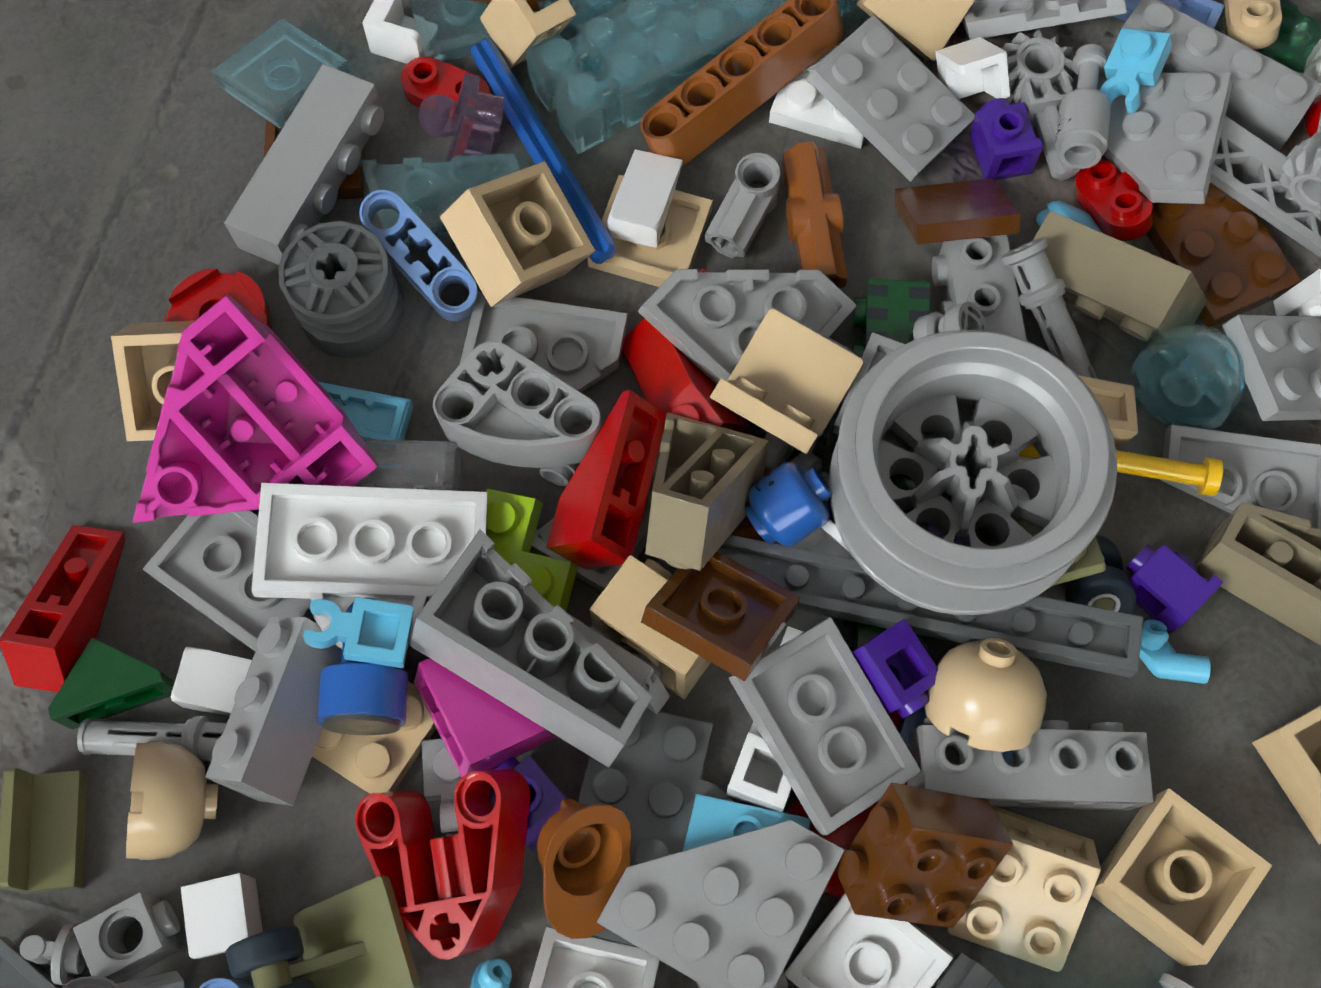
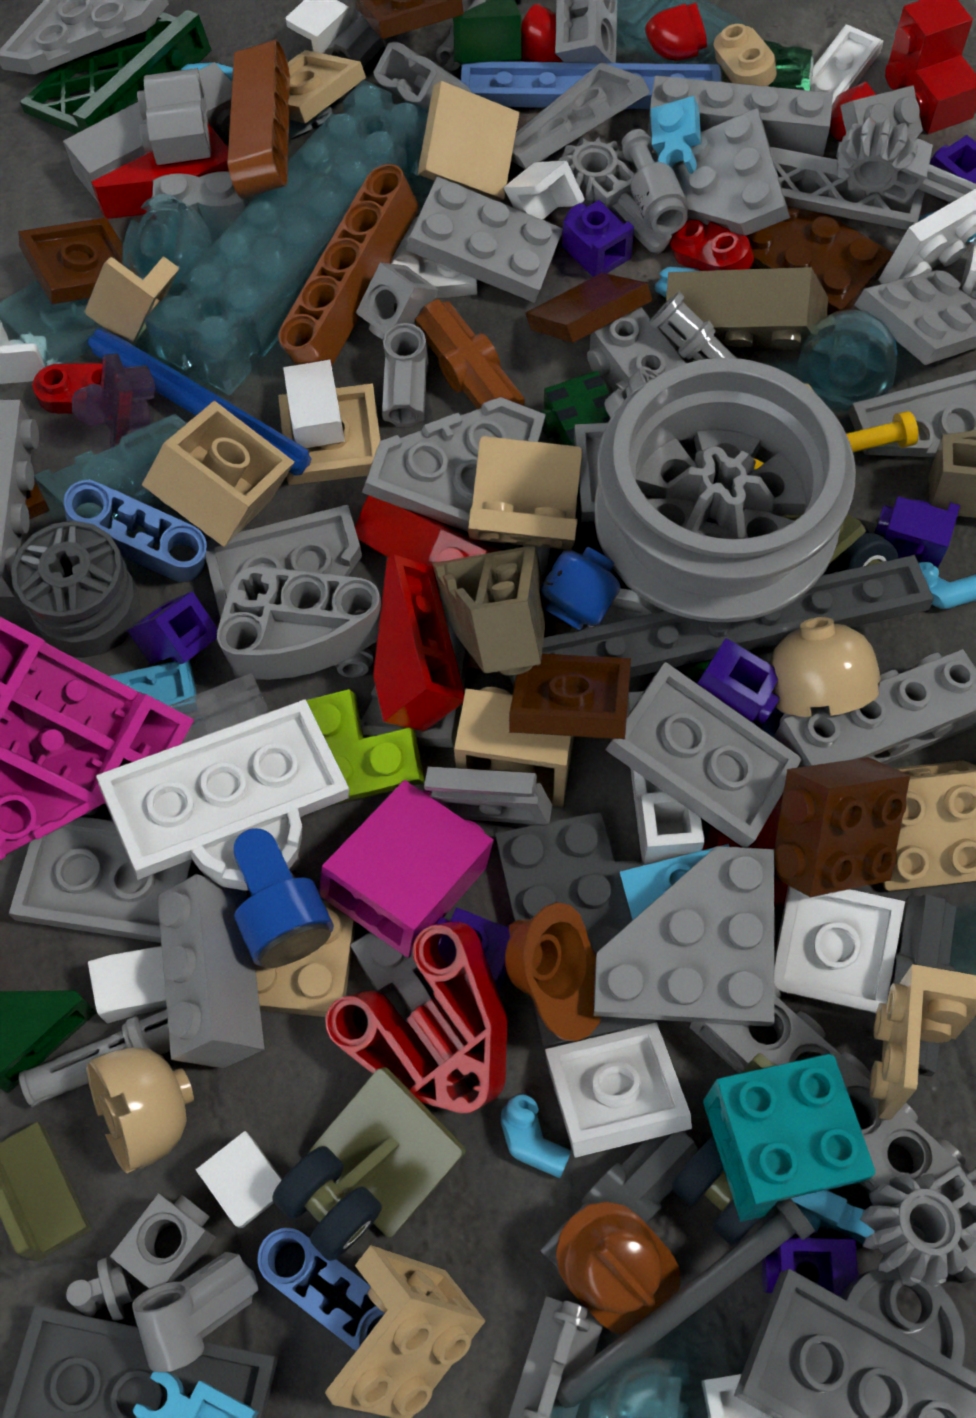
camera: 25 degrees left, 5 degrees down
medium azure plate [303,597,414,668] -> none
light grey wedge [409,529,652,768] -> none
none -> dark purple brick [127,591,218,664]
none -> light grey brick [356,262,439,339]

